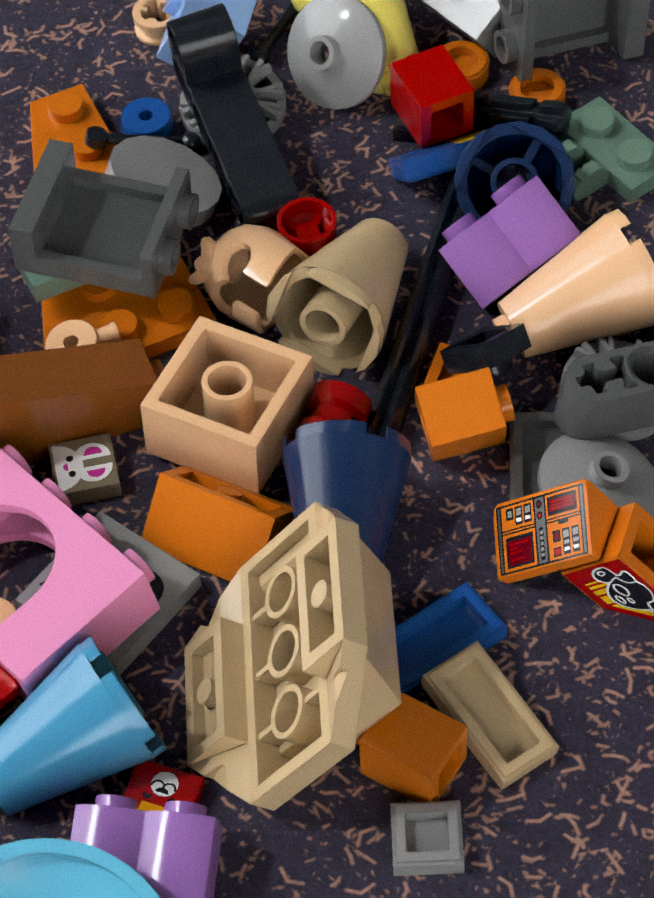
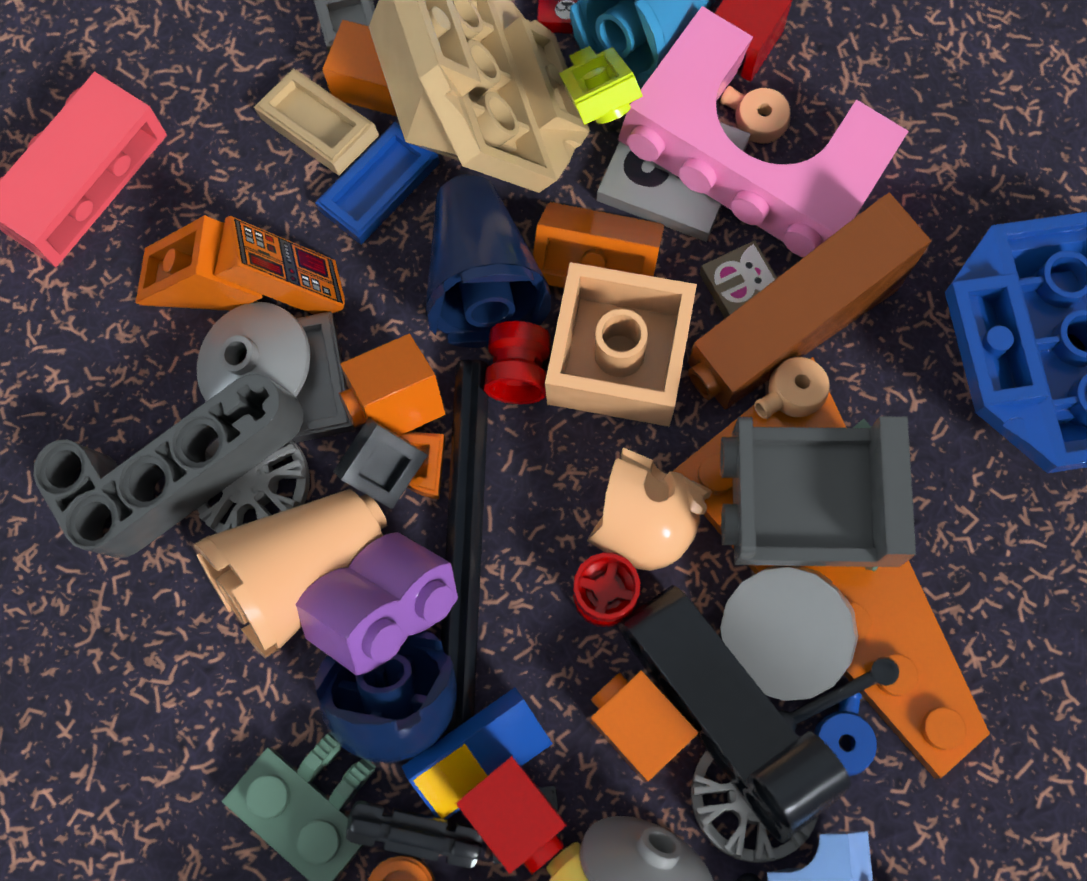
camera: 165 degrees right, 20 degrees up
tan cone [266,218,408,376] -> none
none -> neon yellow hinge [559,46,643,125]
none -> orange brick [590,670,698,782]

